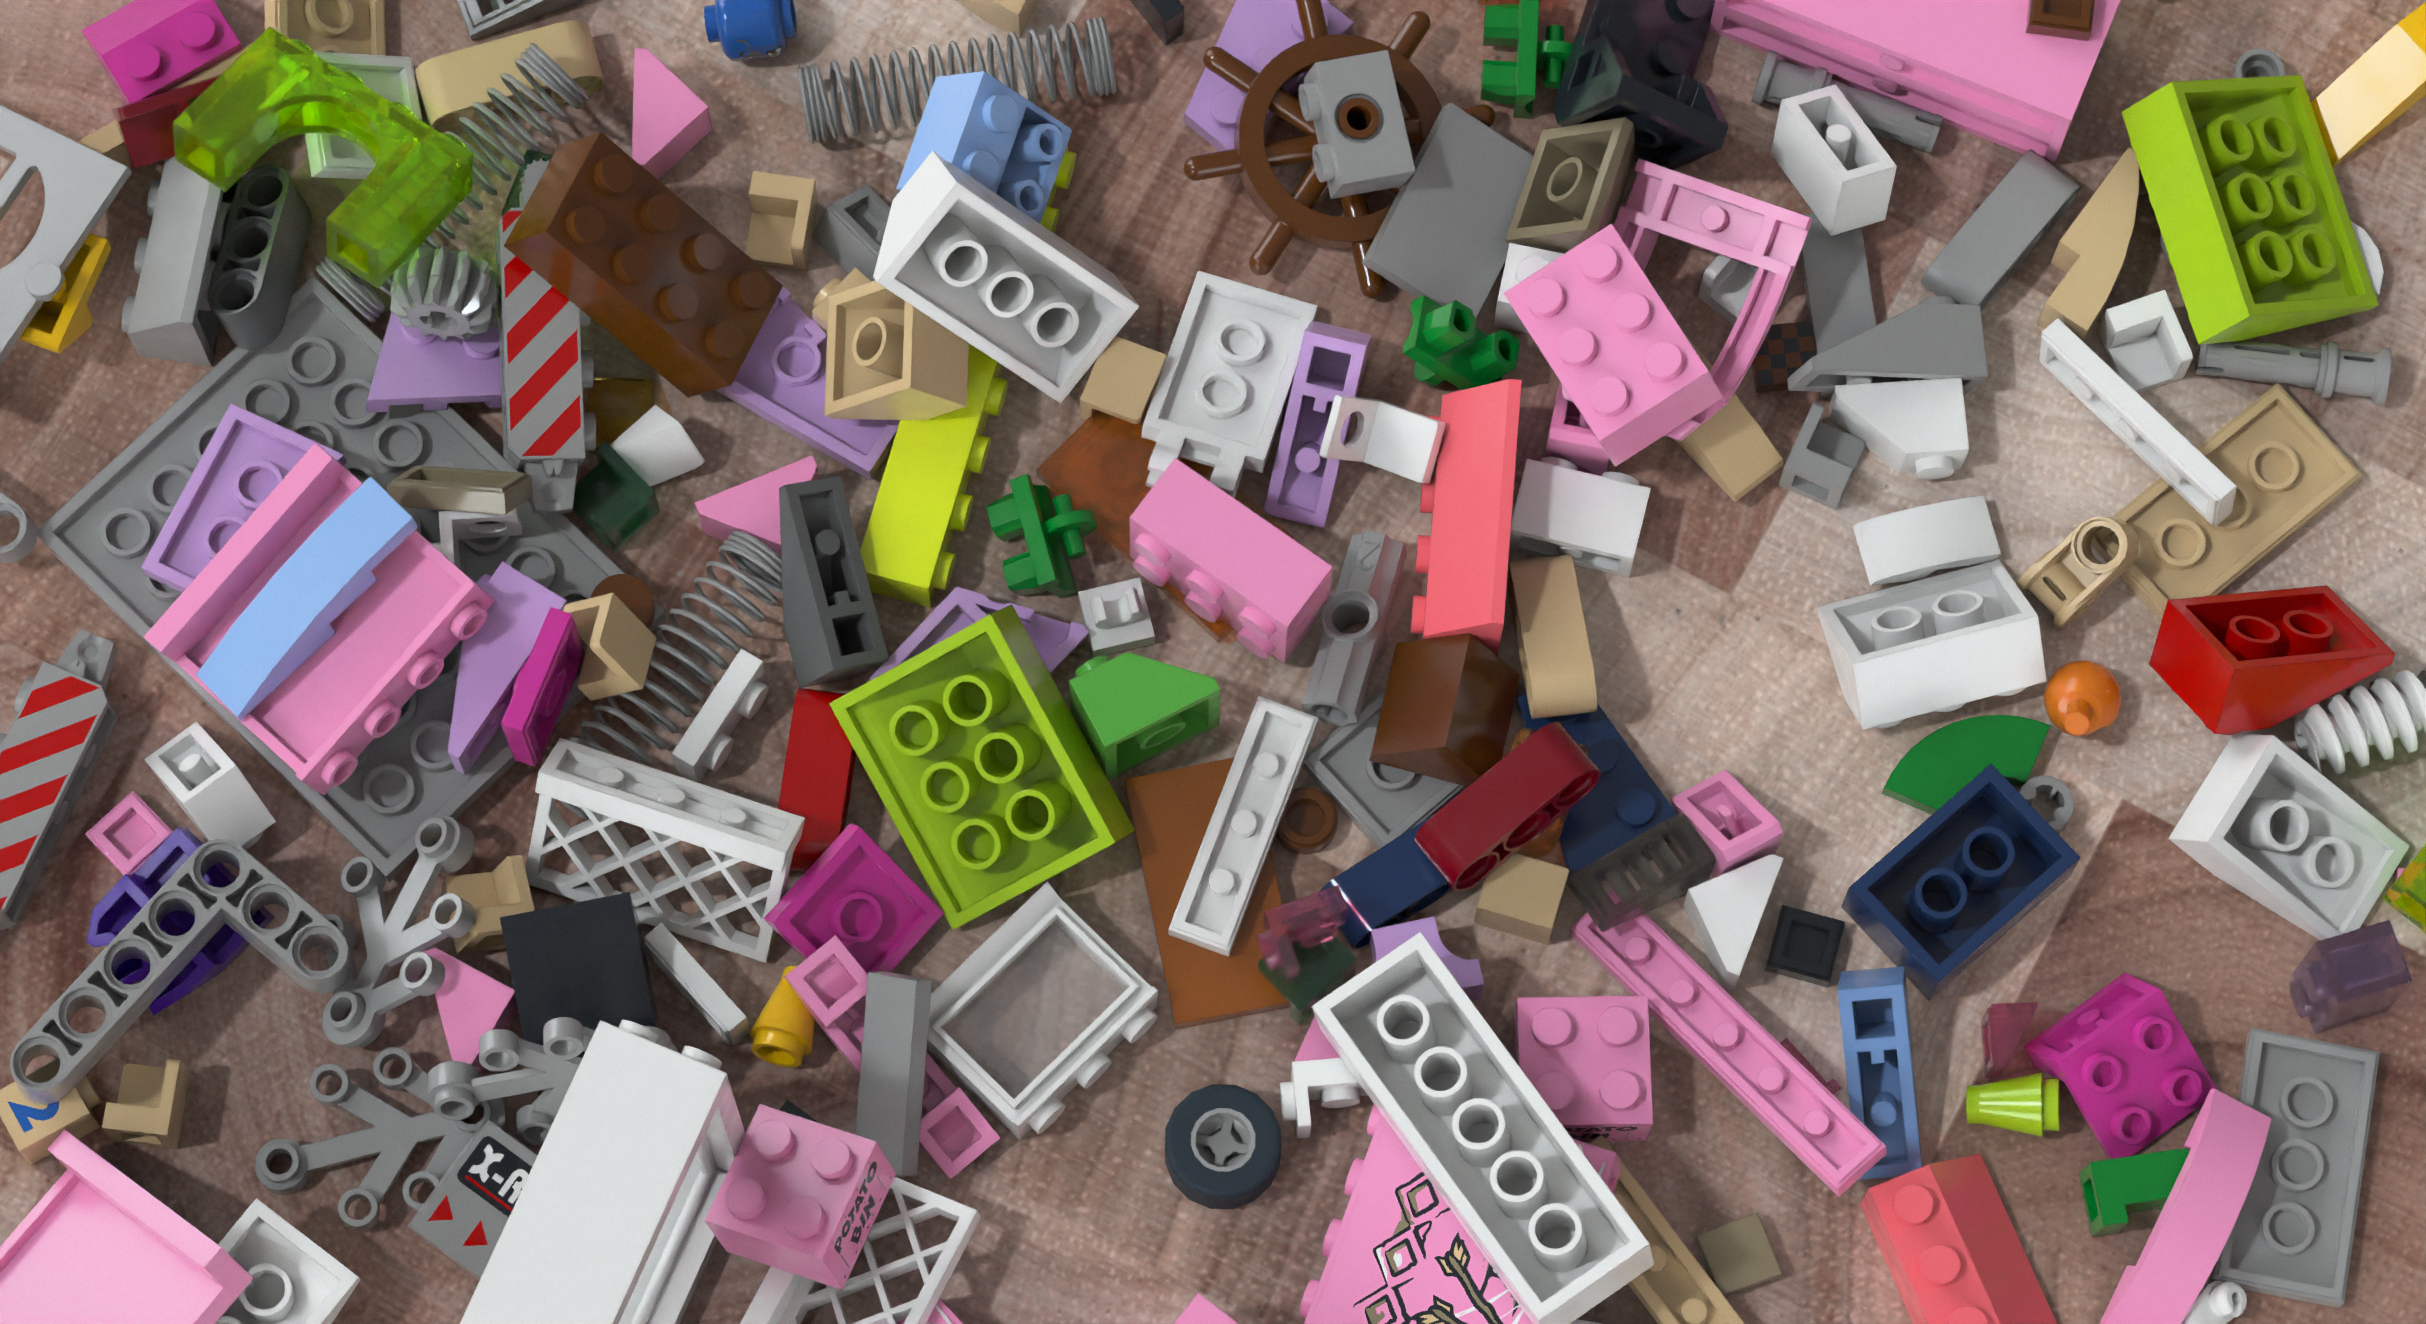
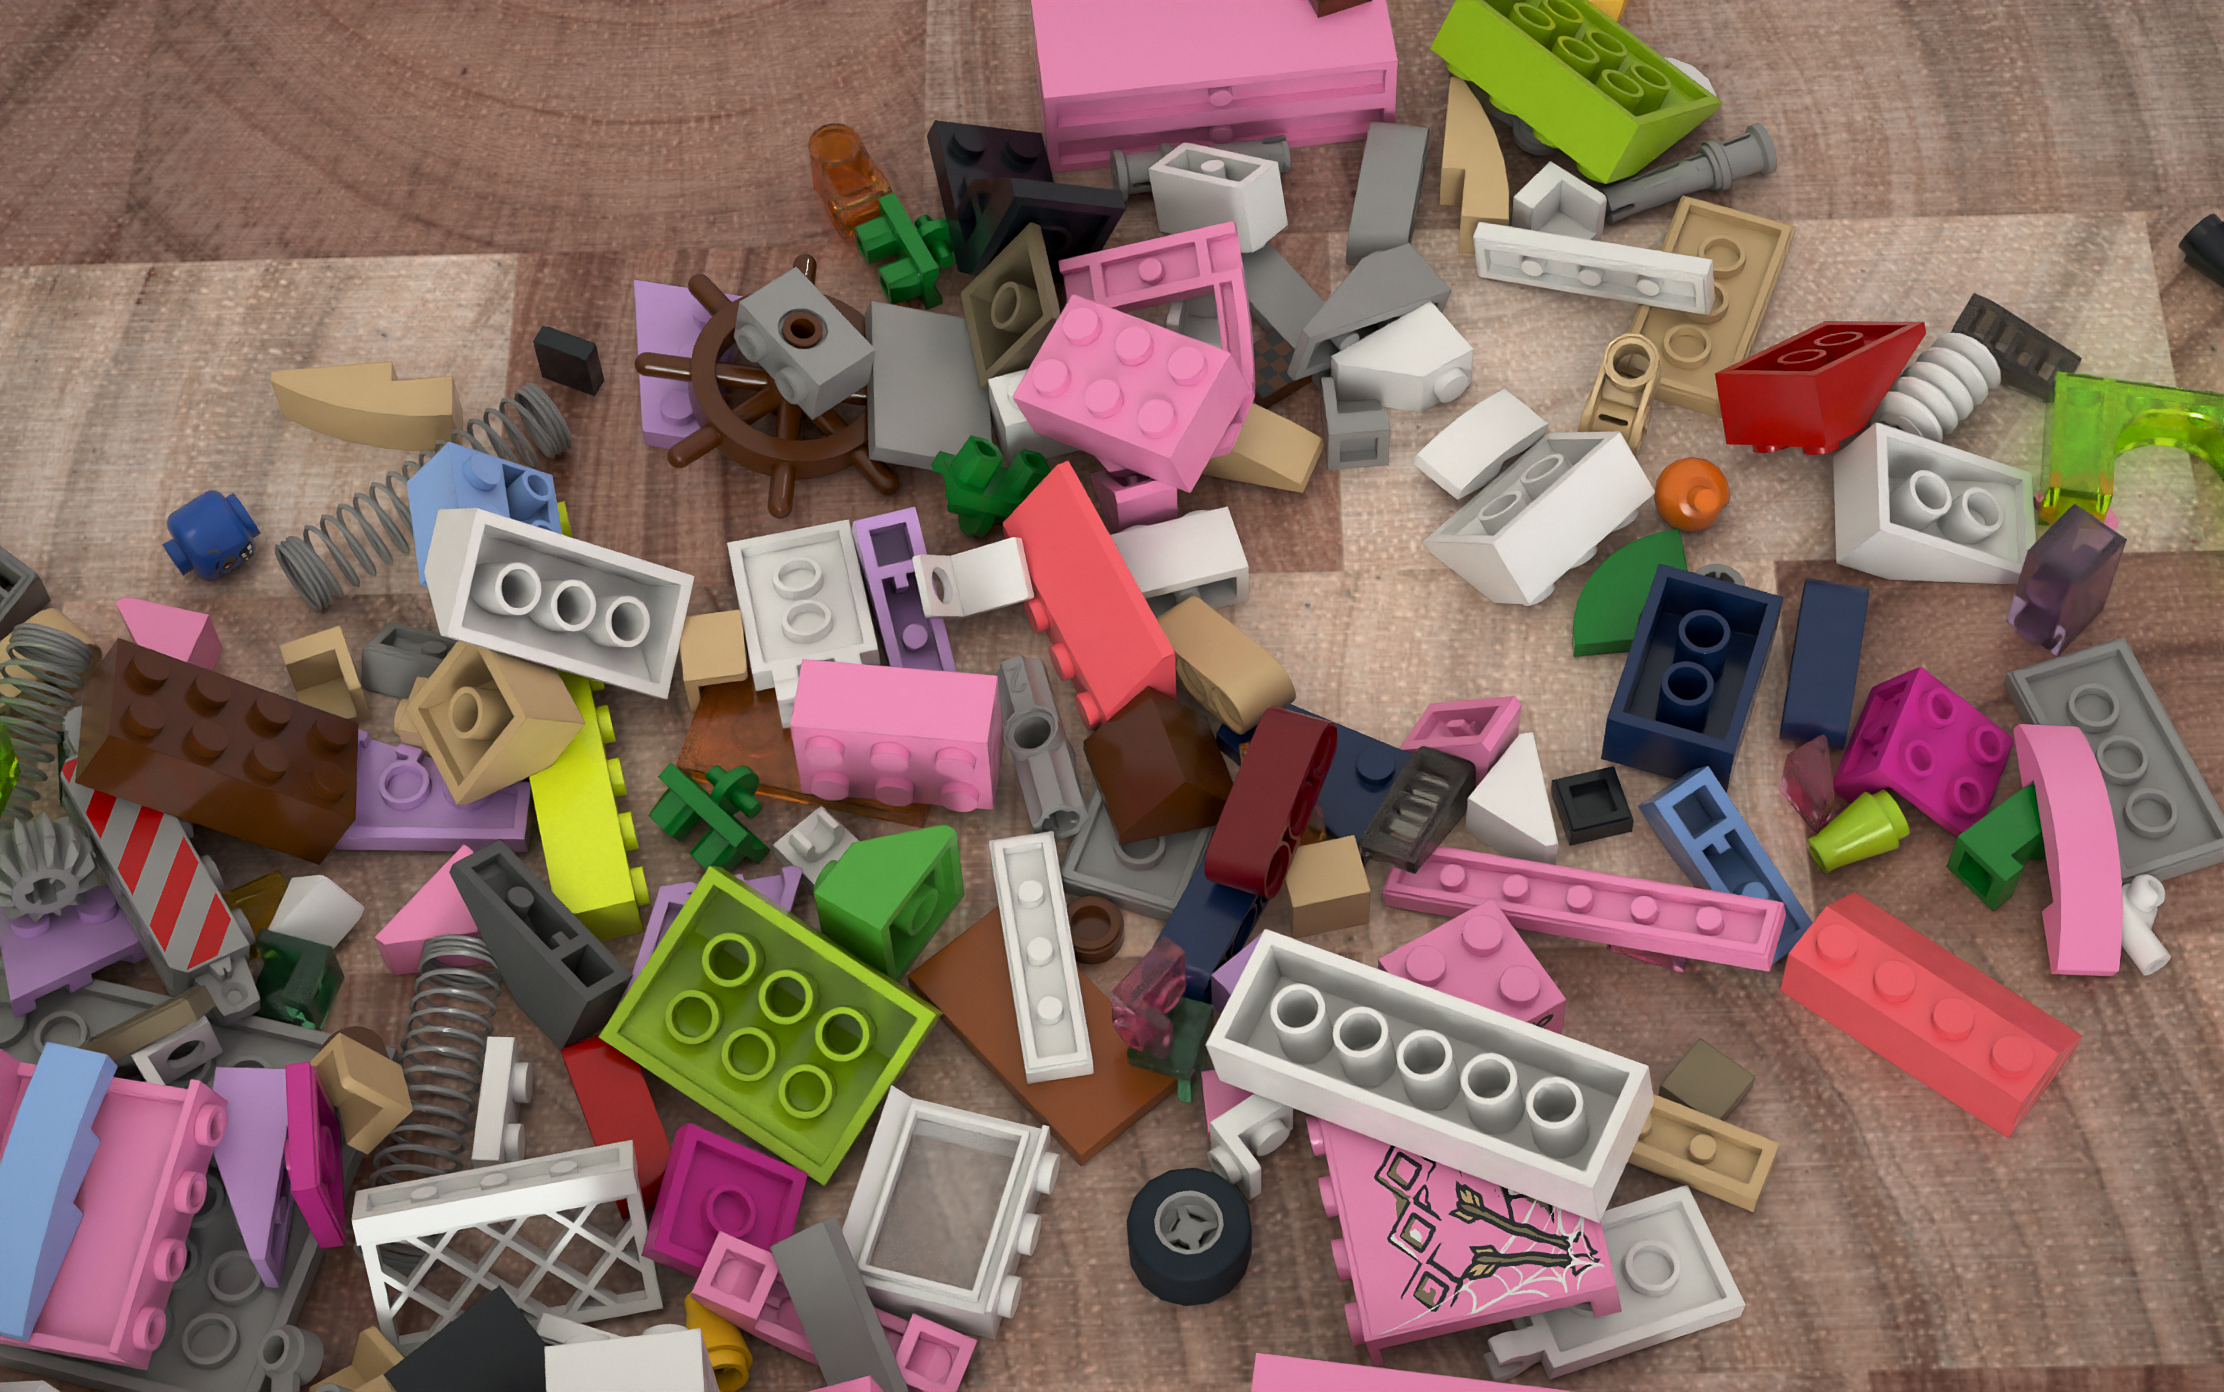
camera: 25 degrees left, 15 degrees down
none -> dark blue beam [1779,578,1870,750]

